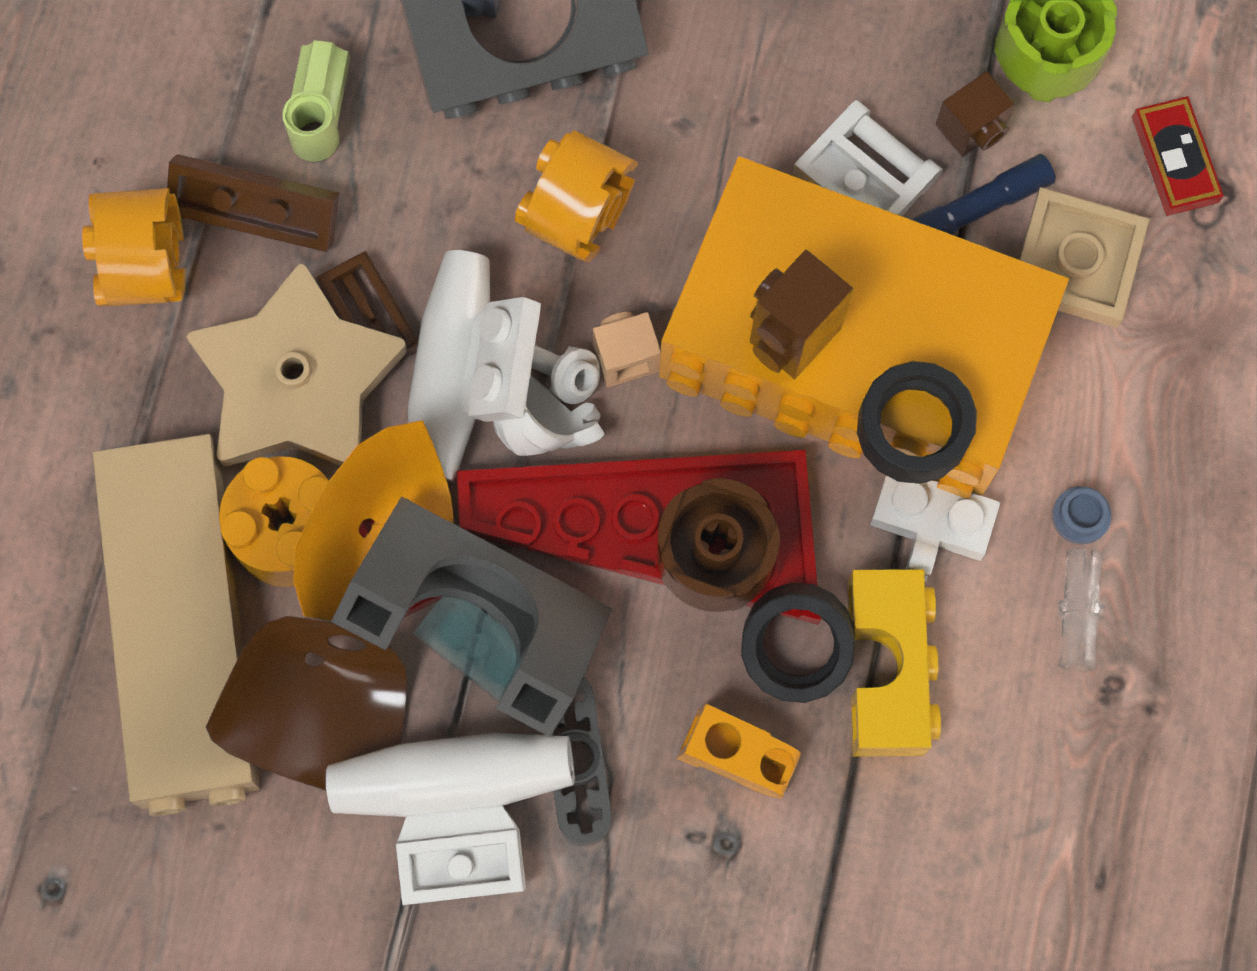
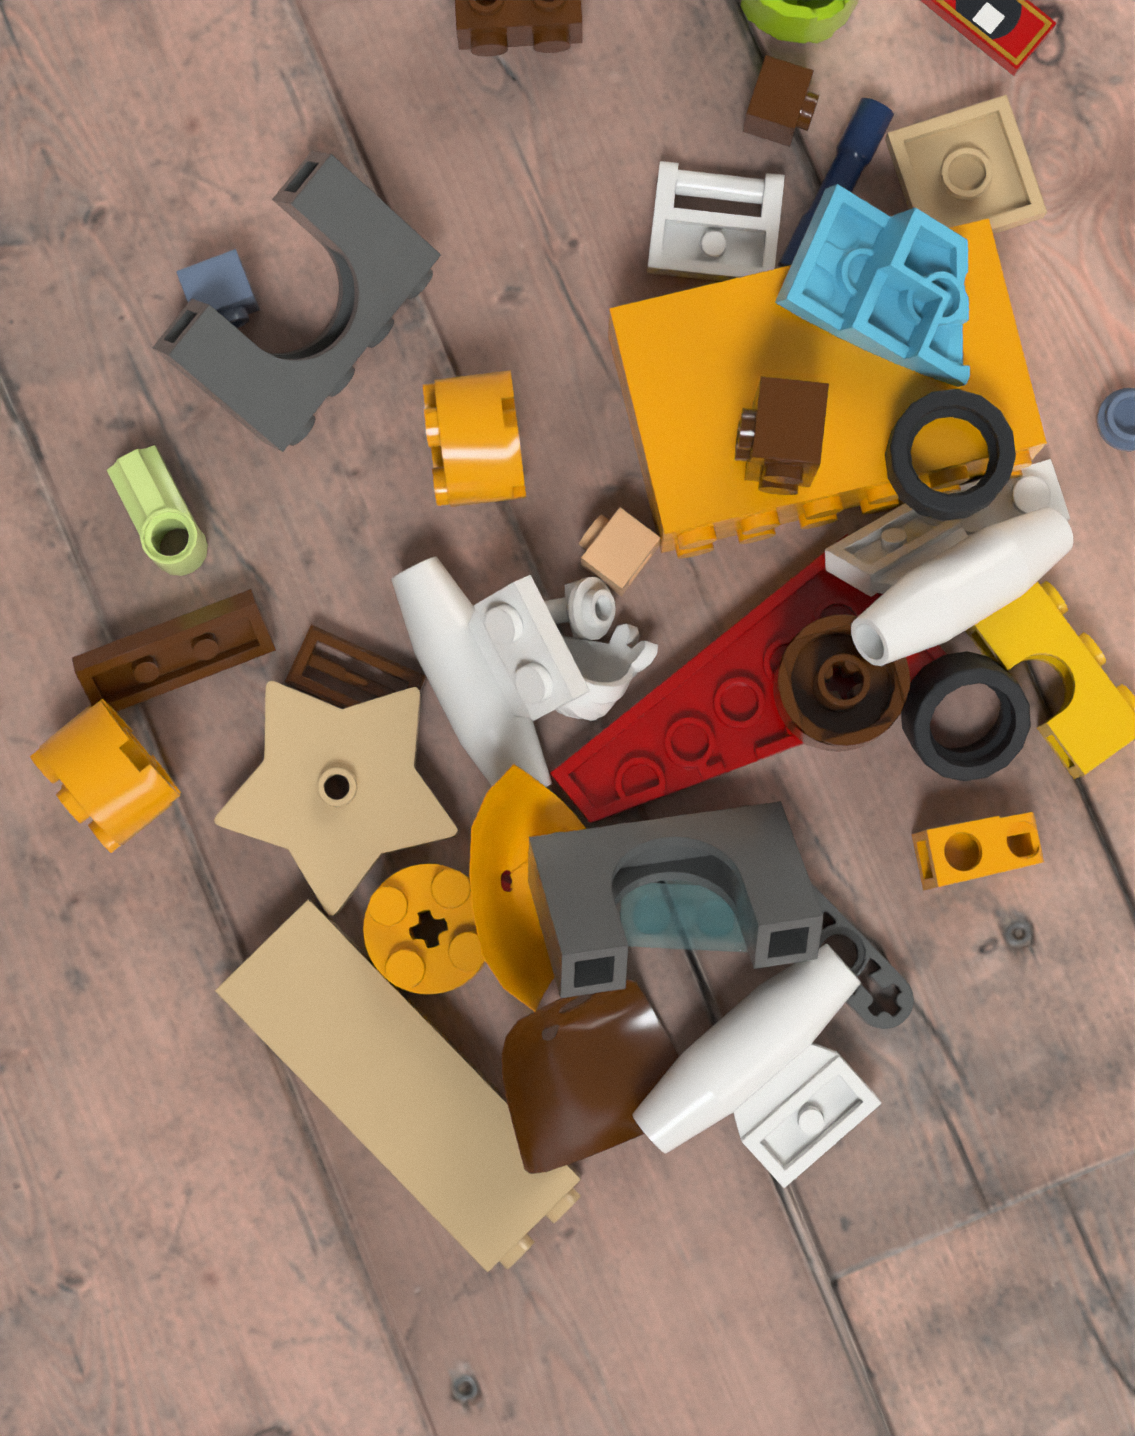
camera: 30 degrees left, 10 degrees up
none -> medium azure slope [775,184,970,387]
none -> white plate [825,503,1073,666]

